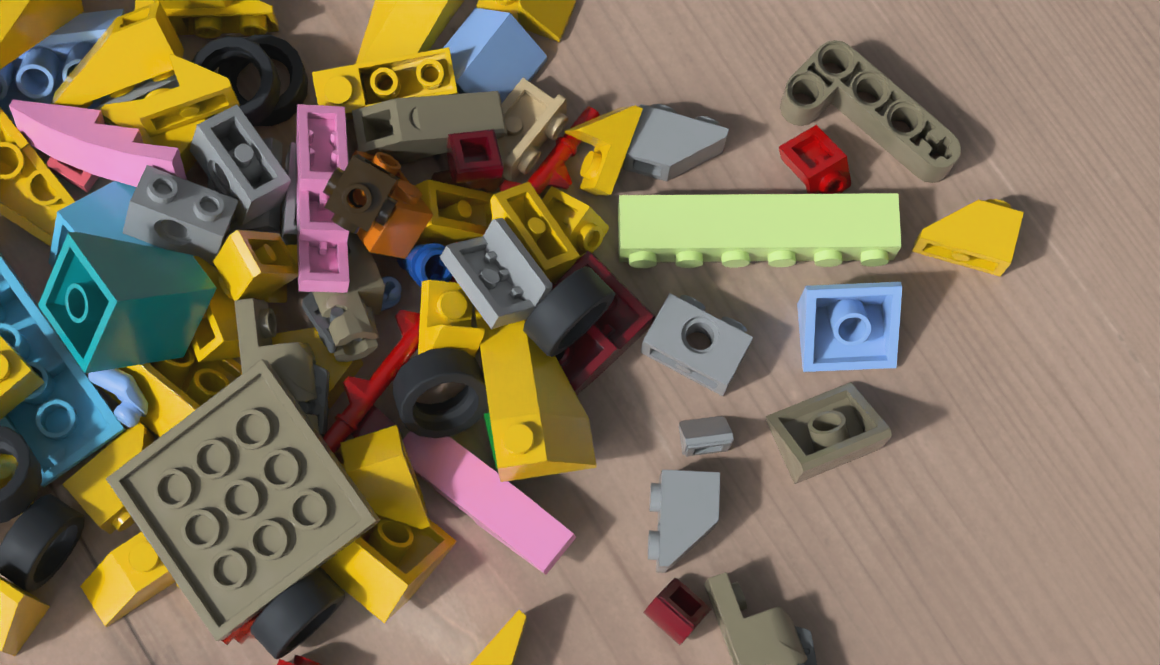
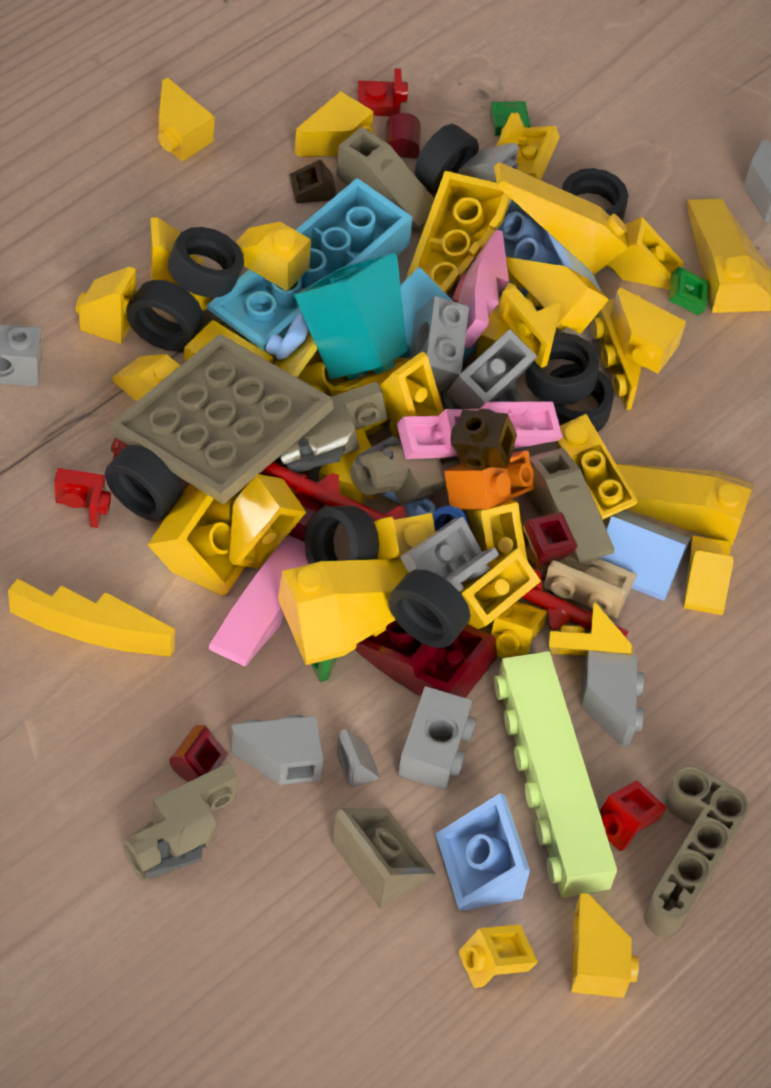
camera: 75 degrees right, 20 degrees down
none -> yellow bracket [459,924,538,988]

